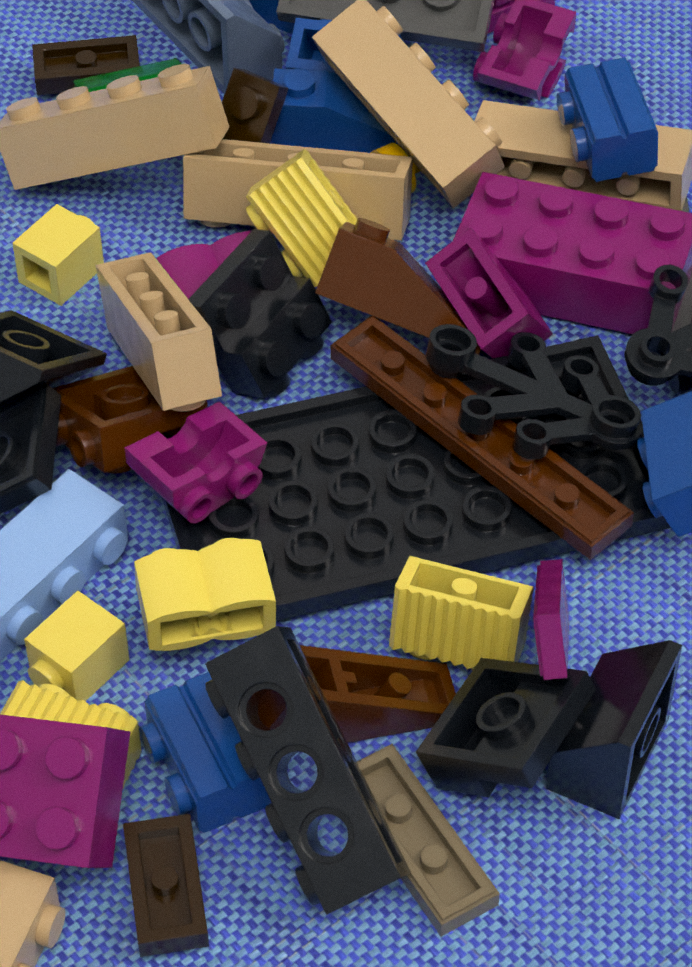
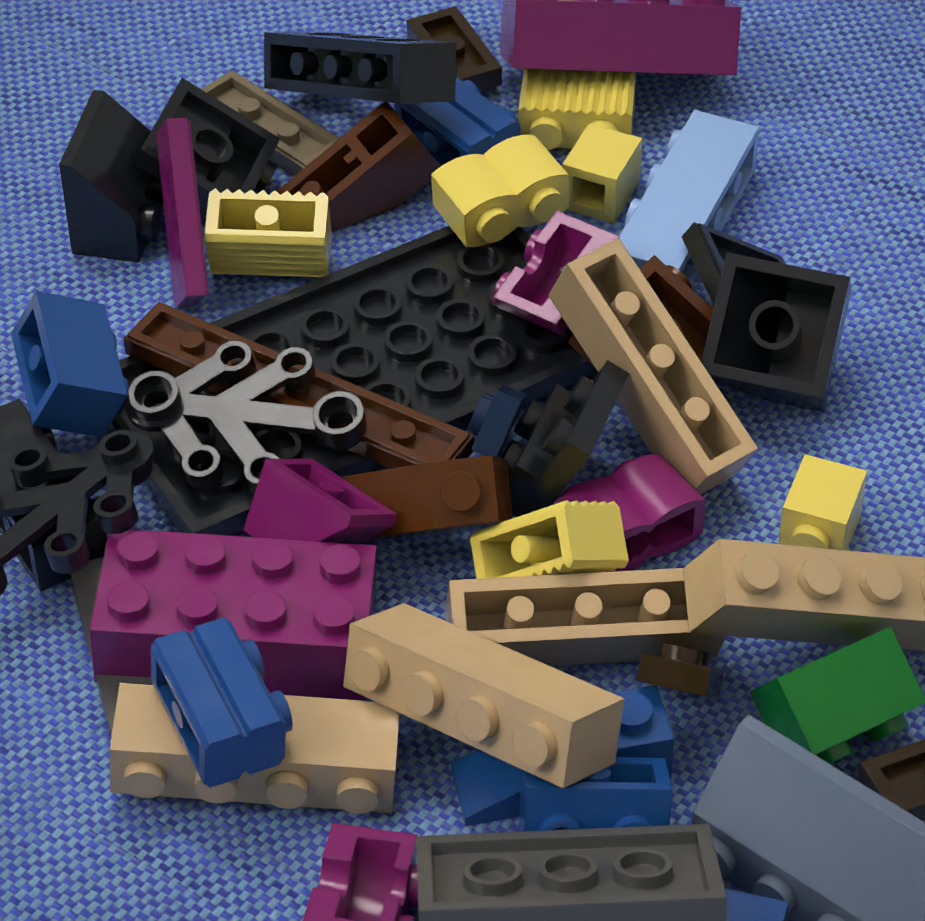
camera: 165 degrees right, 5 degrees down
none -> dark blue plate [467,385,528,457]

